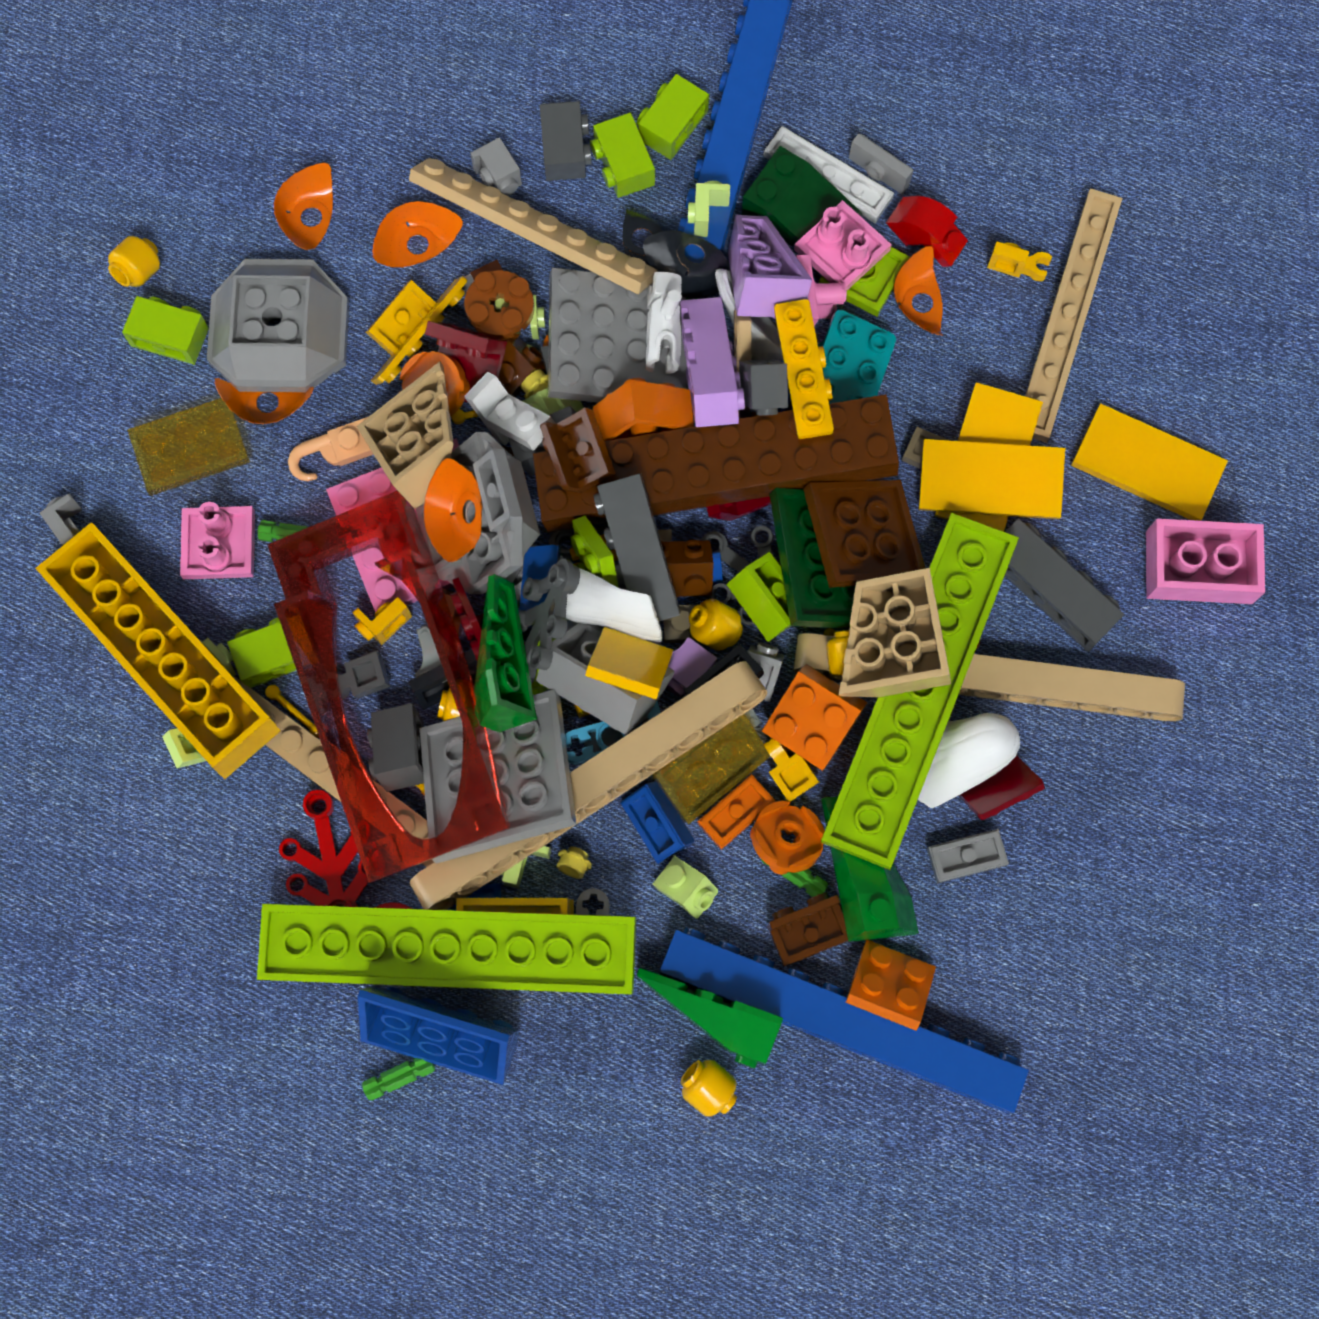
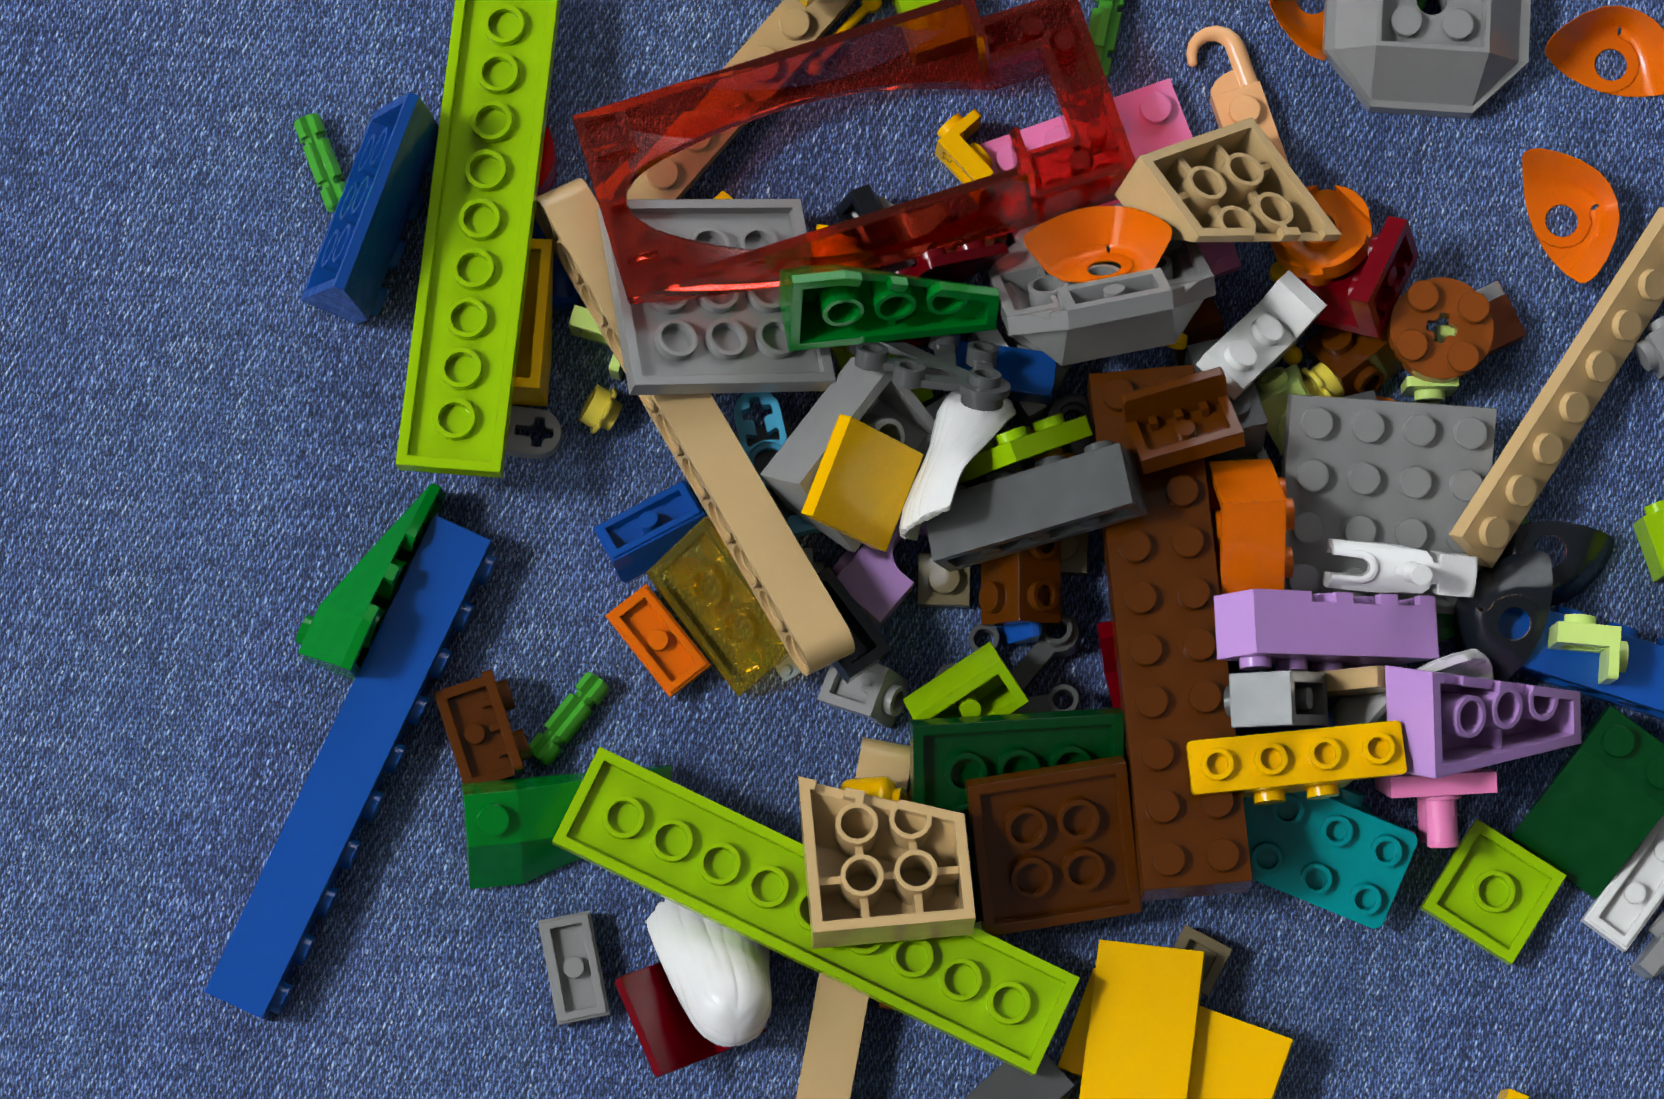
camera: 90 degrees right, 5 degrees up
red plant [279,790,381,907] -> none
dark grey plate [323,651,391,702] -> none
yellow bracket [365,276,468,385] -> none
dark grey brick [367,703,424,792] -> none
yellowish green bracket [653,856,718,919] -> none
yellow head [680,1060,737,1117] -> none
yellow head [689,598,743,651] -> none
orange plate [750,801,825,875] -> none
orange brick [762,664,867,771] -> none
yellow plate [764,739,820,802] -> none
bright pink plate [794,200,892,291] -> none
orange plate [845,940,936,1031] -> none
red brick [886,196,968,267] -> none
orange piece [894,246,943,336] -> none

